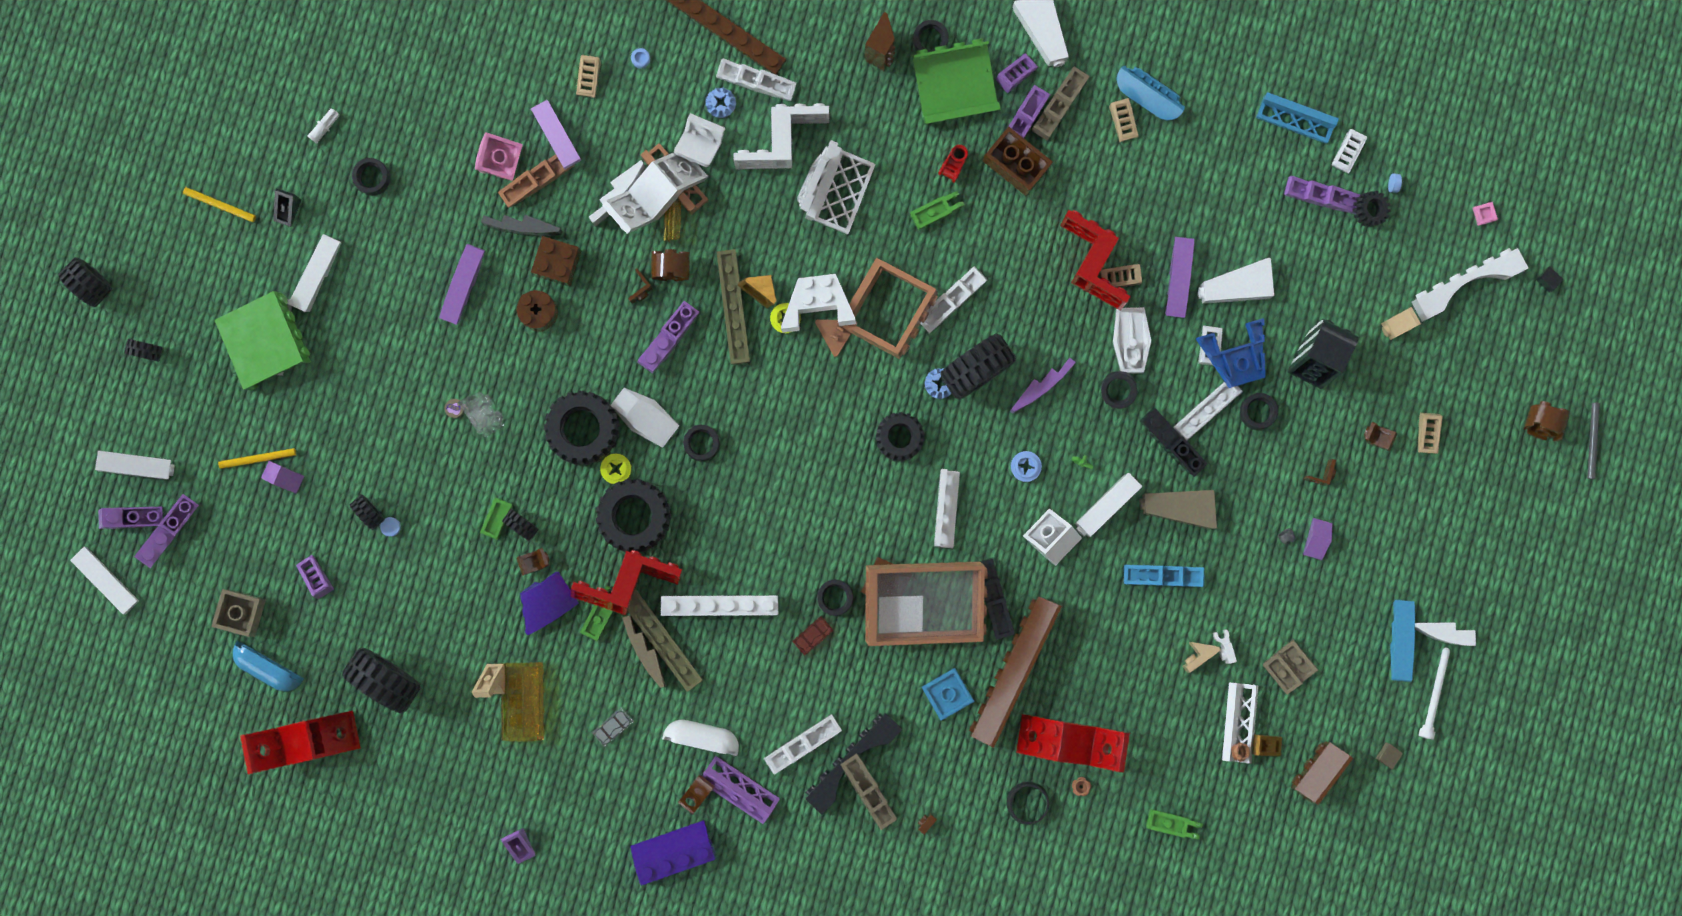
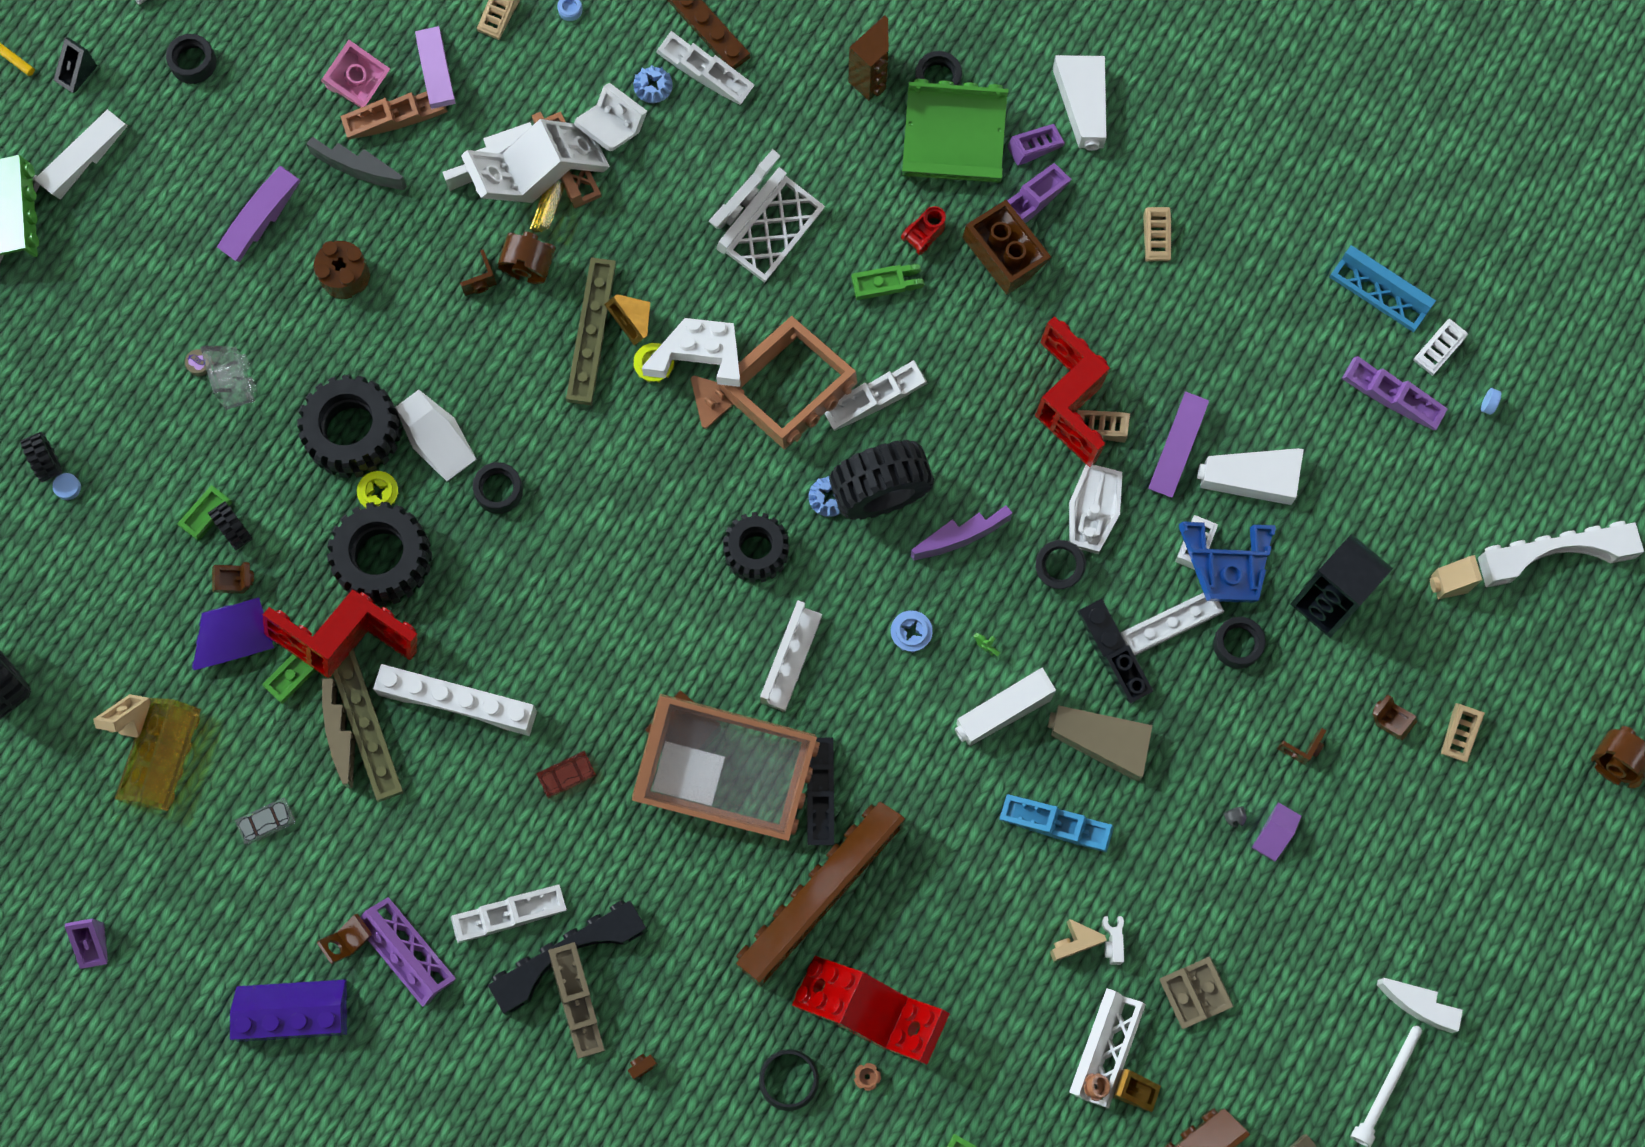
camera: 15 degrees right, 10 degrees down
reddish brown brick [531,236,581,287] -> none
medium lavender slope [637,301,699,374] -> none
white brick [662,720,739,756] -> none
white bracket [734,103,829,169] -> none
black tyre [817,579,854,616] -> none
dark azure tile [922,668,974,721] -> none
white slope [1023,509,1082,566] -> none
dark tan slope [1032,67,1090,141] -> none
dark azure brick [1117,66,1185,120] -> none
black tyre [1353,191,1391,227] -> none
dark azure slope [1390,600,1415,682] -> none
bright pink tile [1473,202,1498,226] -> none

